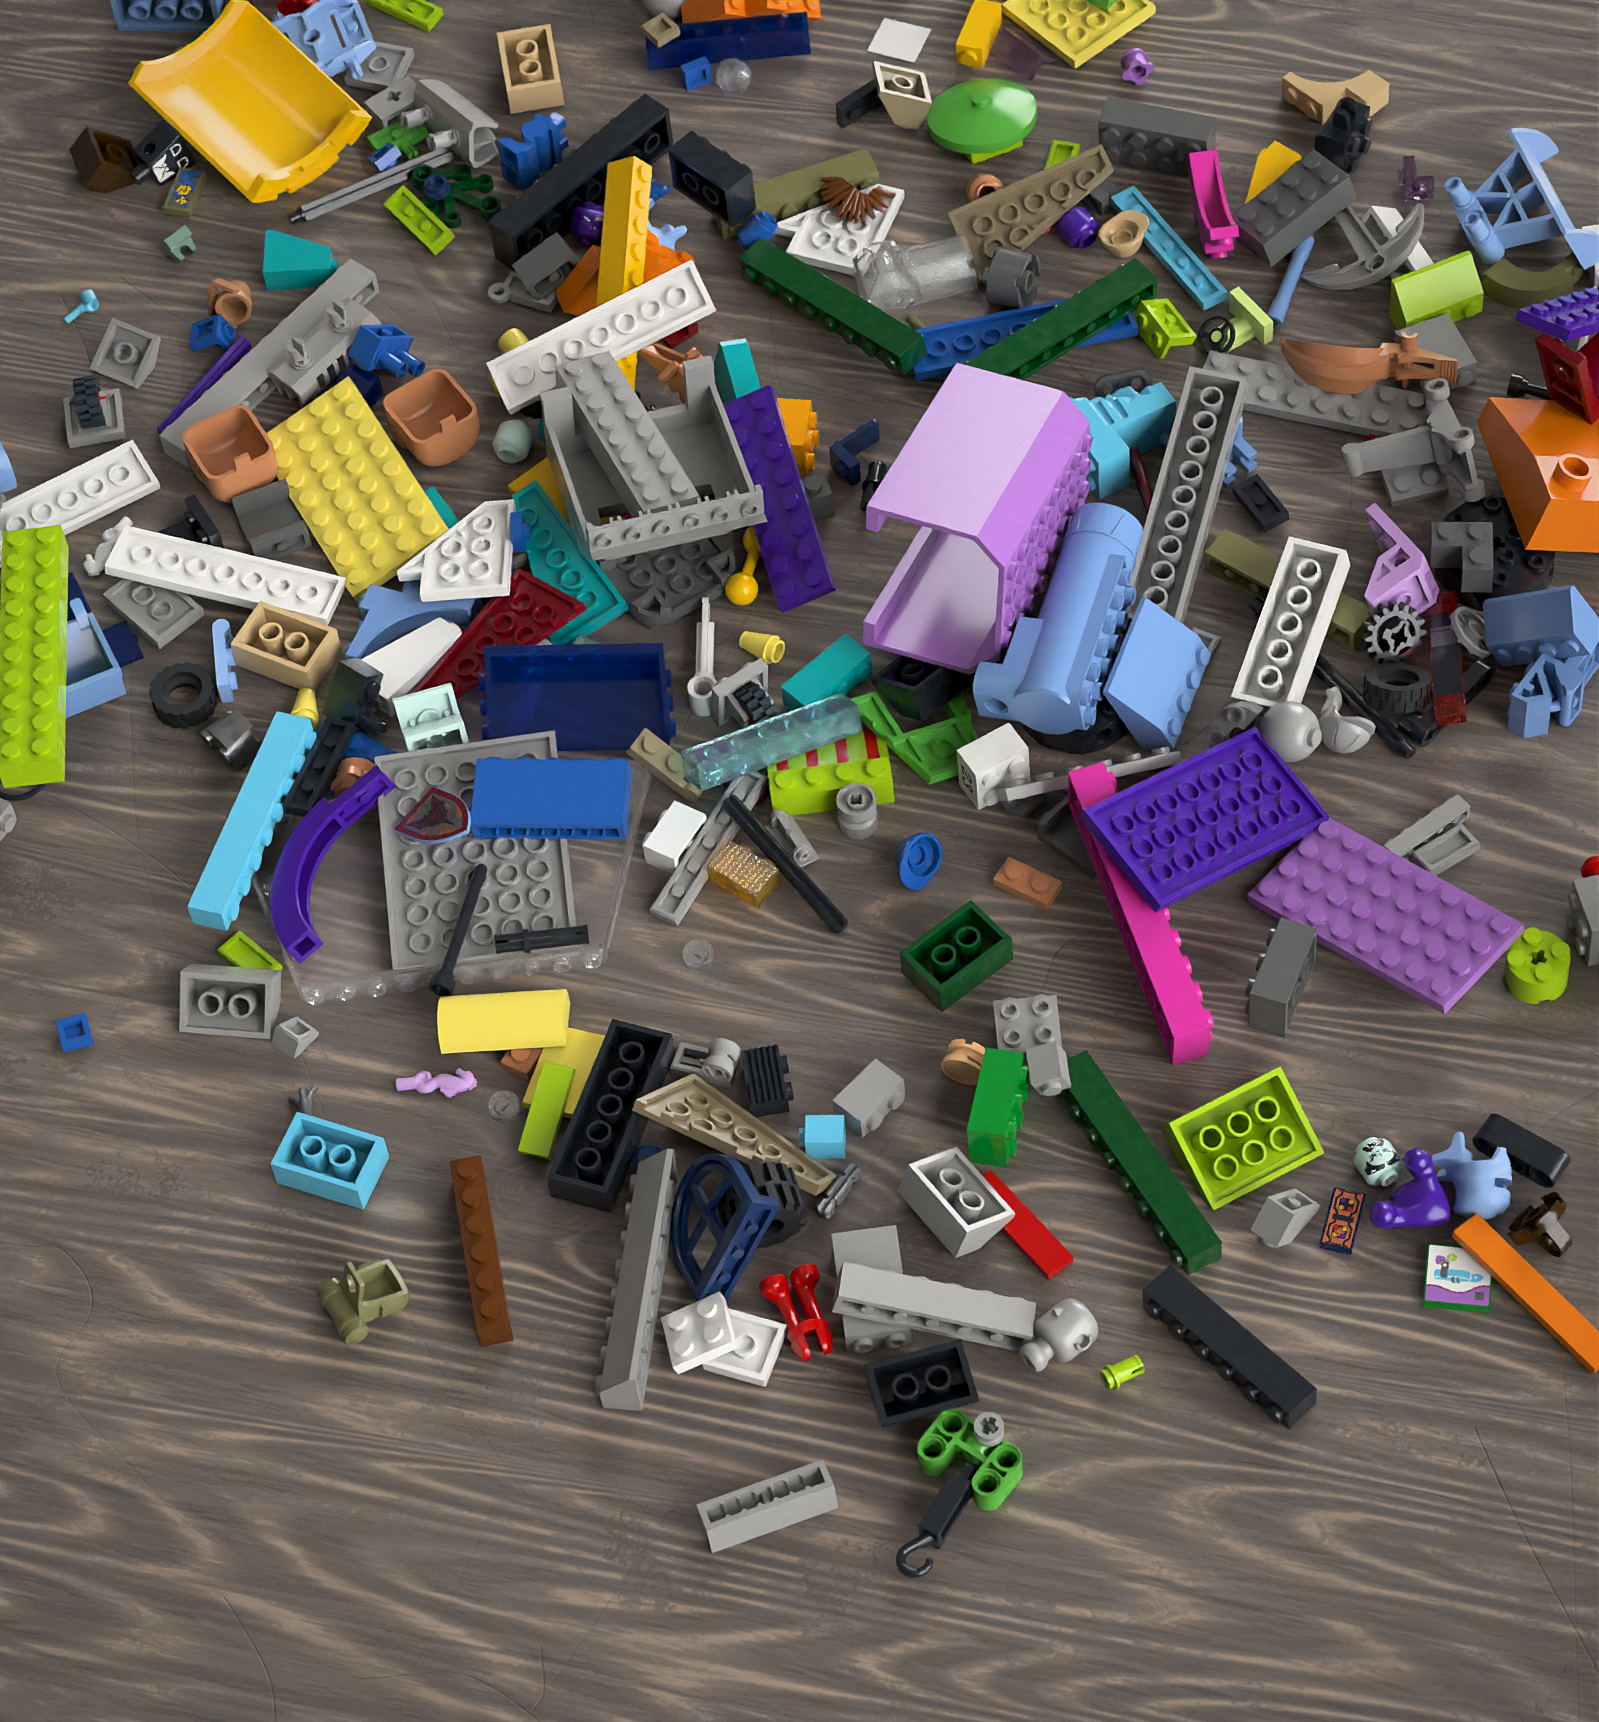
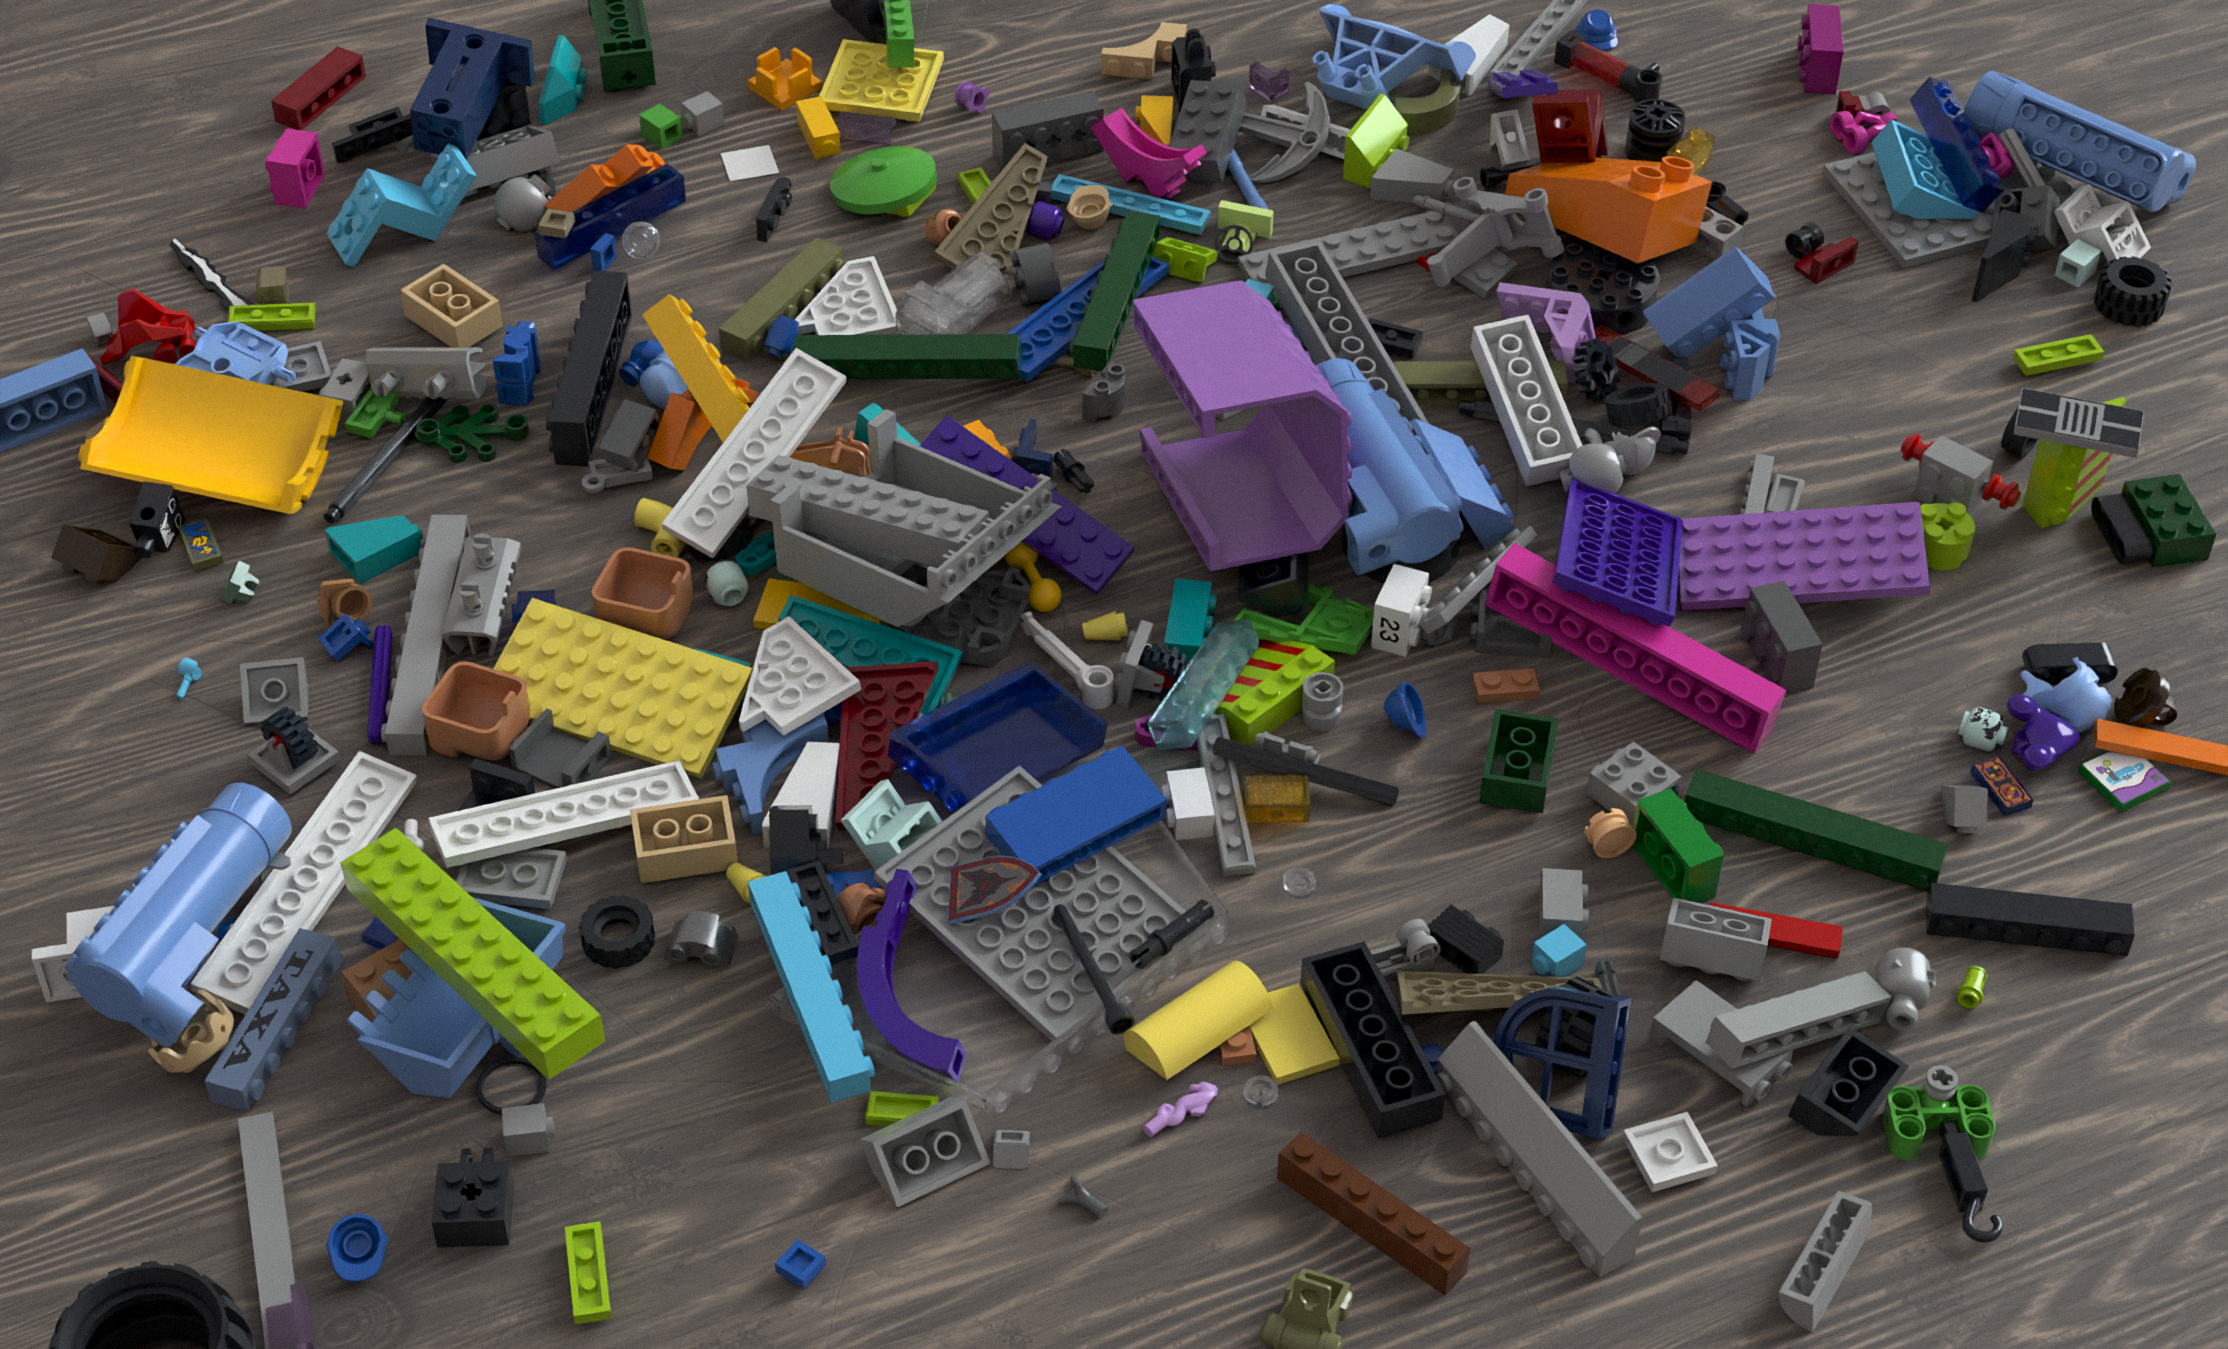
camera: 45 degrees left, 10 degrees down
light blue plate [212,619,238,703] -> none
medium azure brick [271,1112,389,1210] -> none
blue brick [348,324,425,378] -> none
plate [367,142,402,171] -> none
lime plate [383,185,455,256] -> none
dark blue plate [423,174,451,200] -> none
blue plate [510,512,532,552] -> none
lime tile [518,1061,576,1161] -> none
dark purple head [570,201,604,244] -> none
dark tan plate [626,728,712,802] -> none
white plate [661,1292,737,1374] -> none
black brick [668,130,756,228] -> none
red piece [759,1263,833,1362] -> none
reddish brown hair [820,177,895,224] -> none
dark tan slope [872,61,932,130] -> none
light grey brick [1026,1041,1071,1096] -> none
lime slope [1160,1066,1325,1211] -> none
flat silver cylinder [1206,701,1264,748] -> none
nougat piece [1280,331,1458,395] -> none
dark grey brick [1430,522,1494,592] -> none
light grey wheel [1449,607,1491,659] -> none

